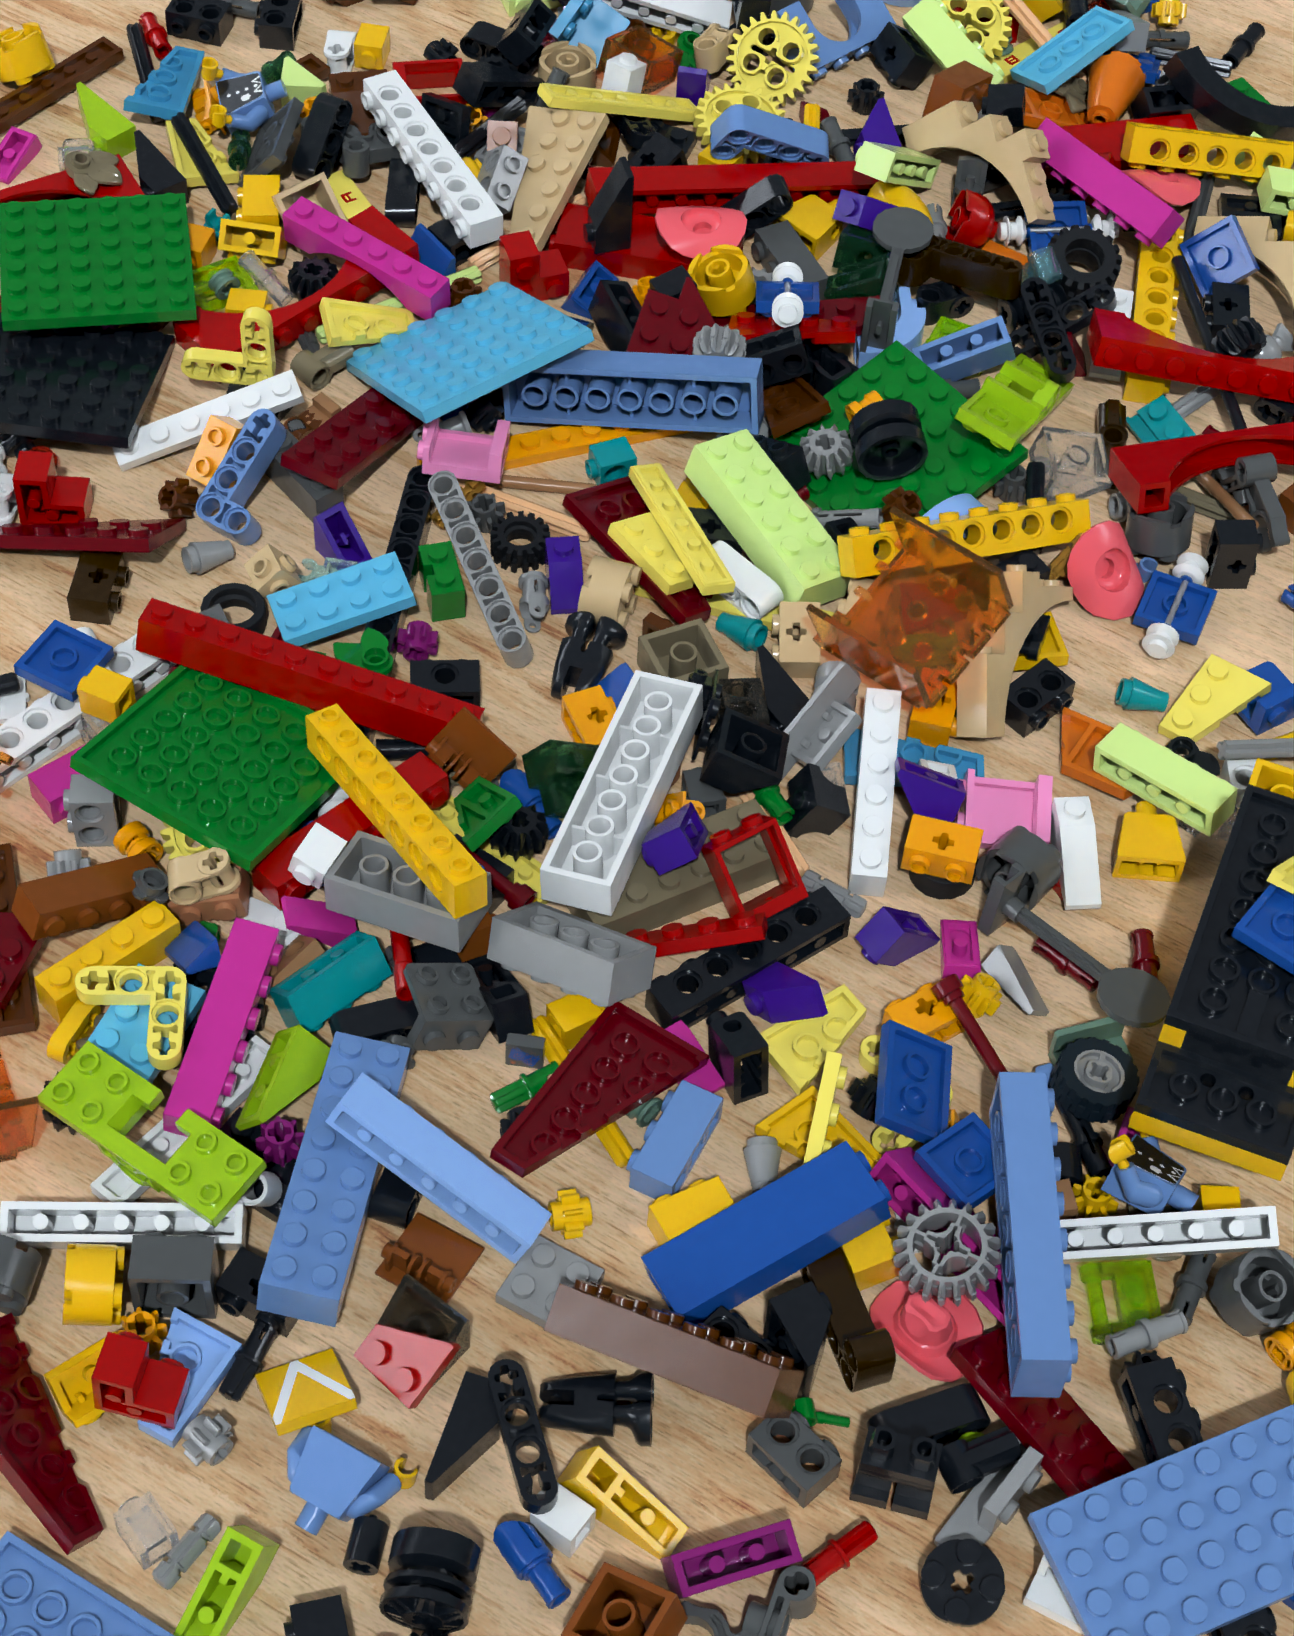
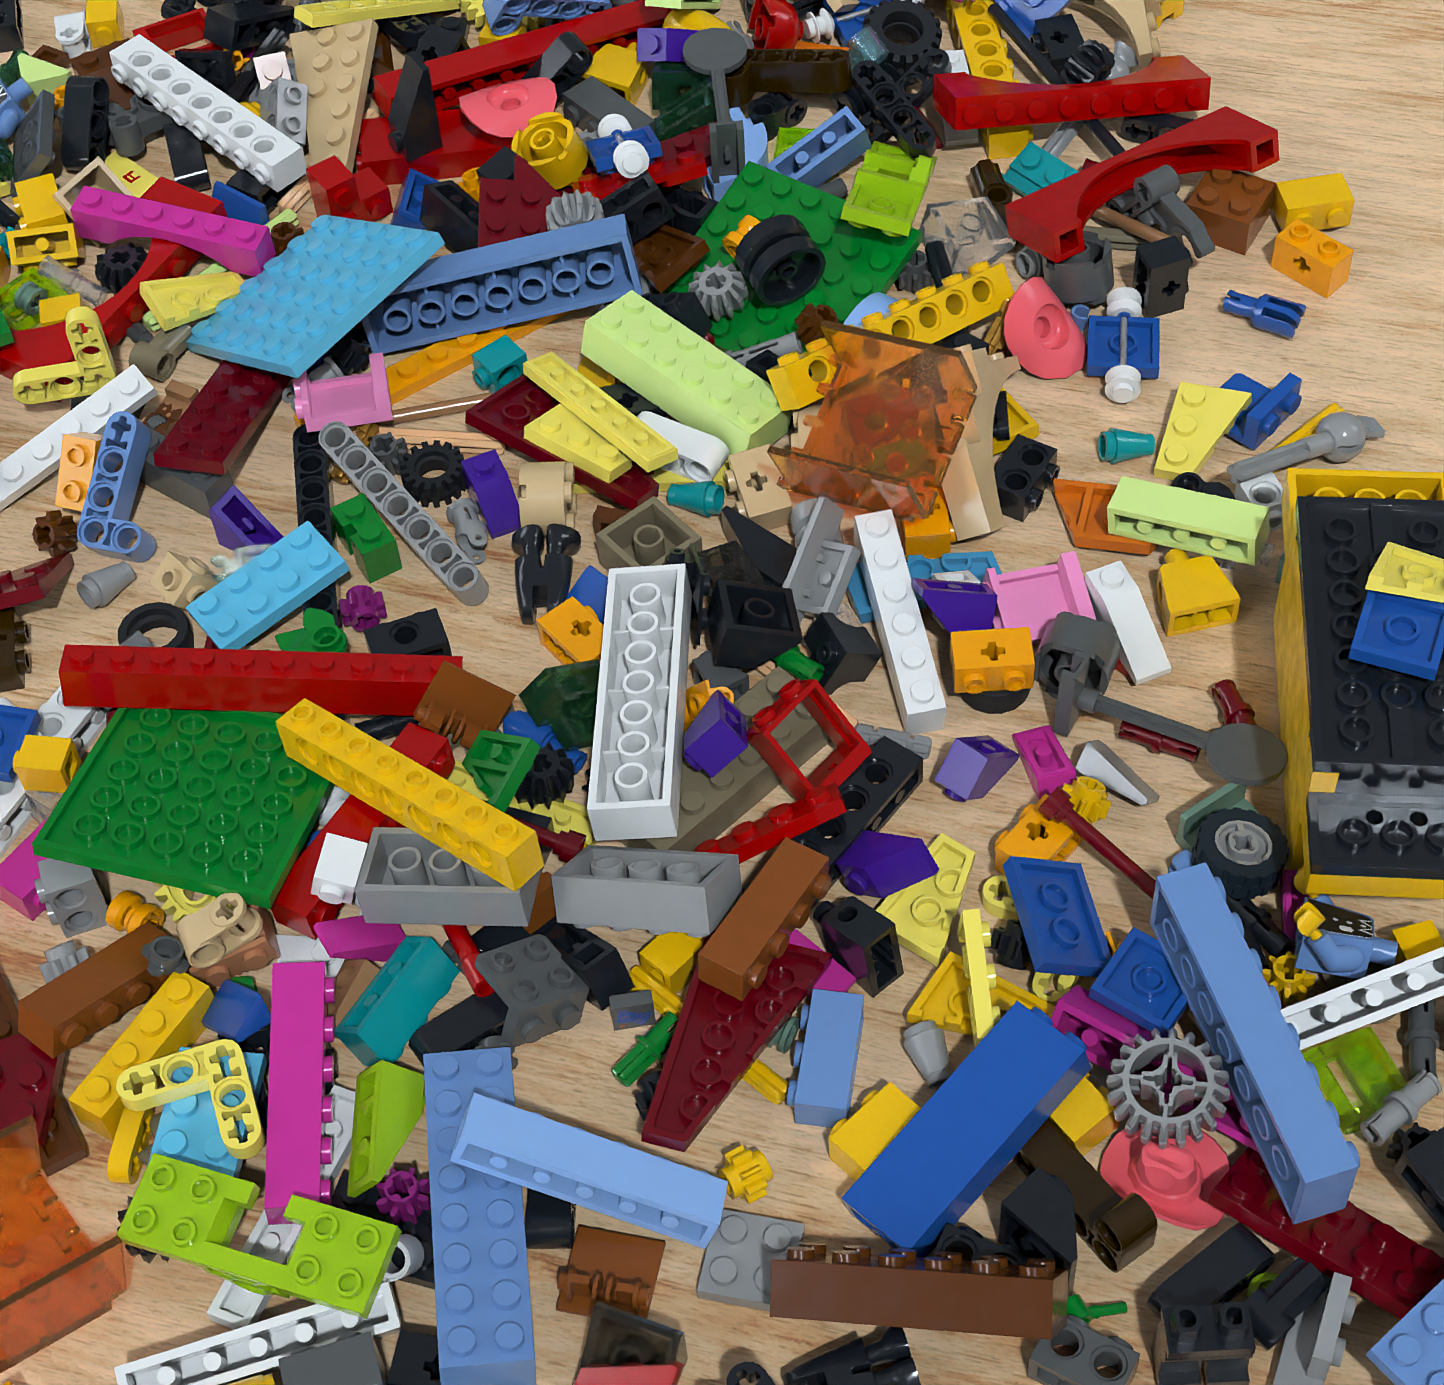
camera: 10 degrees left, 0 degrees up
none -> dark orange brick [698,837,832,1001]

